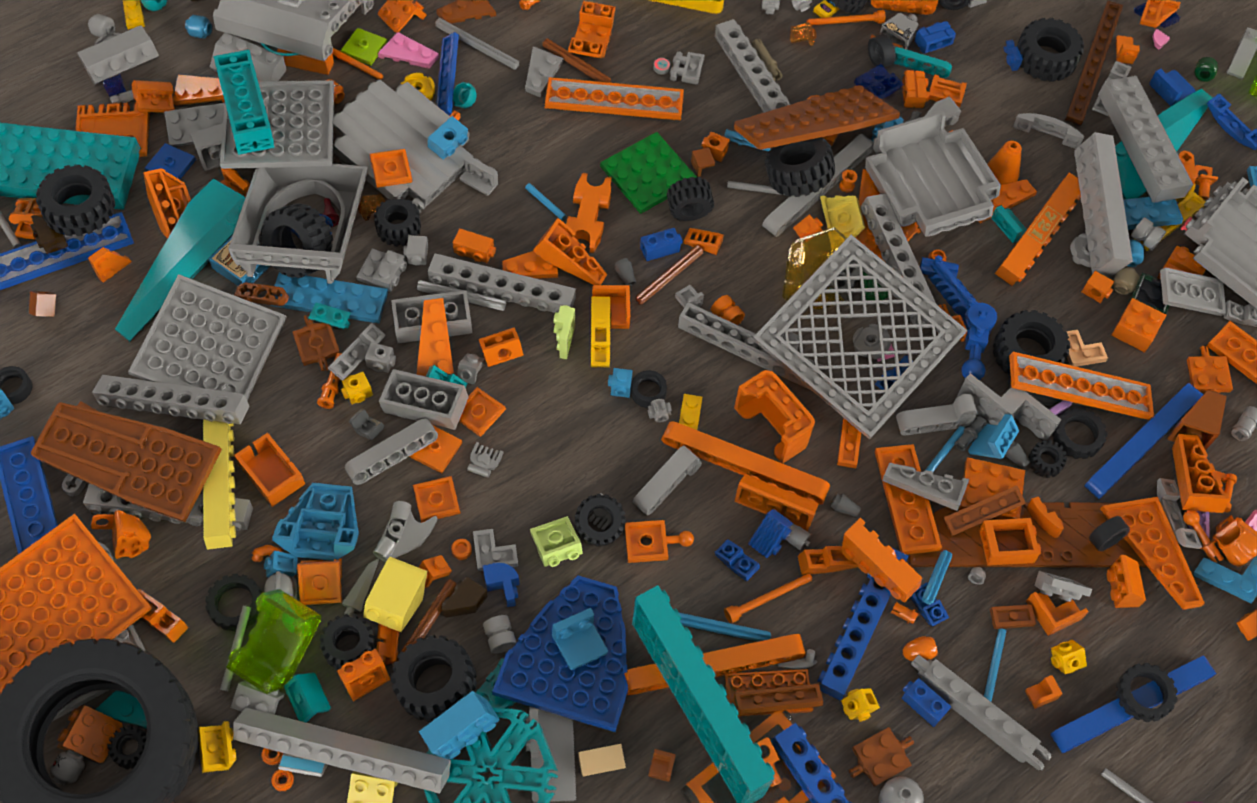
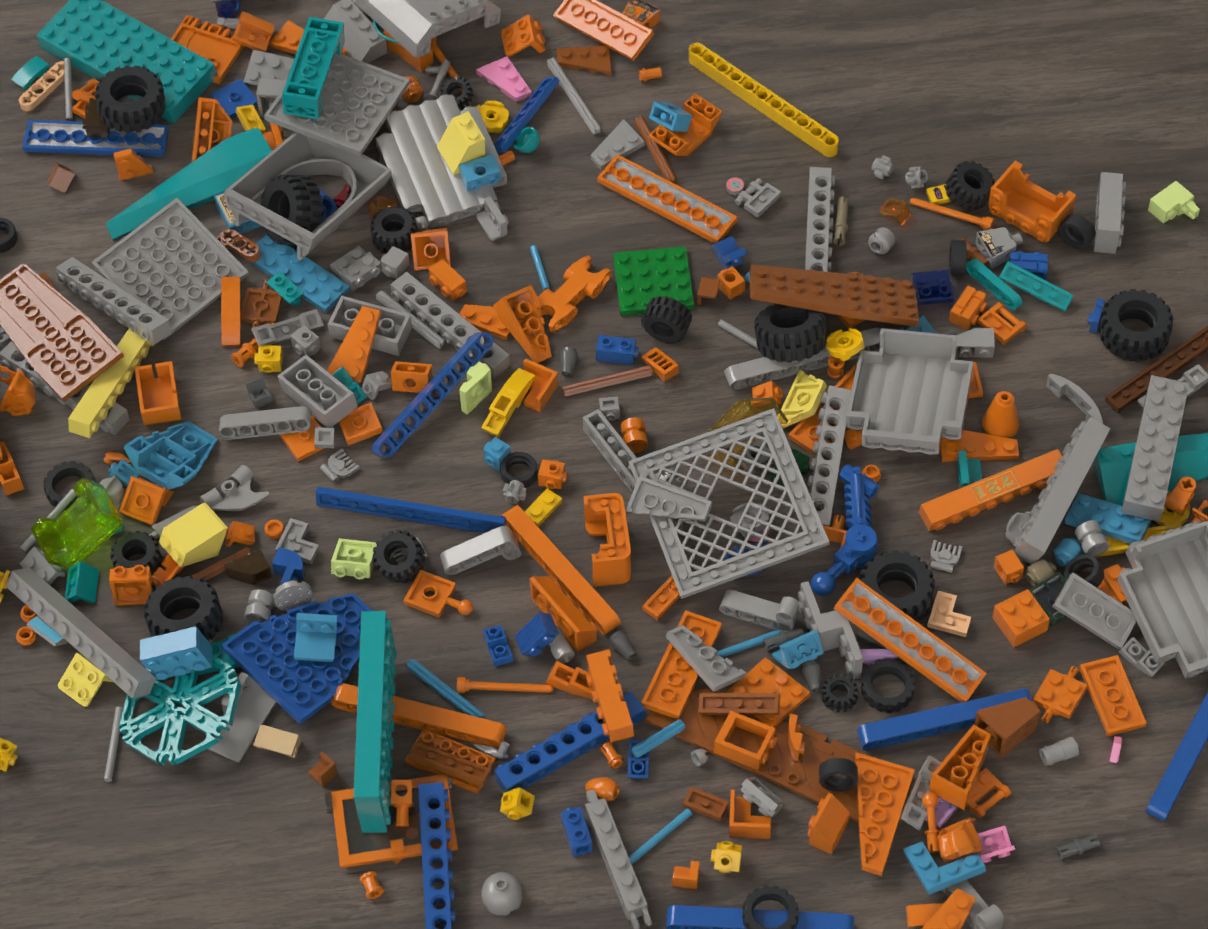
camera: 35 degrees right, 5 degrees down
lime plate [341,28,387,66] -> none
orange tile [370,149,412,188] -> none
orange tile [413,476,460,523] -> none
dark orange plate [848,727,914,787] -> none
none -> orange slope [221,277,240,346]
none -> yellow plate [236,105,266,133]
none -> light grey tile [273,581,313,611]
none -> light grey plate [315,428,334,448]
none -> blue plate [315,487,506,533]
none -> blue beam [372,332,494,457]
none -> orange slope [411,228,451,271]
none -> light grey piece [423,60,450,101]
none -> light yellow slope [437,111,485,176]
none -> black tyre [440,76,474,110]
none -> orange brick [538,459,568,489]
none -> light grey wing [625,476,713,521]
none -> dark azure brick [649,101,692,132]
none -> blue brick [712,236,747,269]
none -> yellow plate [826,328,865,361]
none -> light grey head [868,227,895,255]
none -> light grey piece [930,540,962,573]
none -> teal tile [999,261,1074,312]
none -> black tyre [1064,554,1104,588]

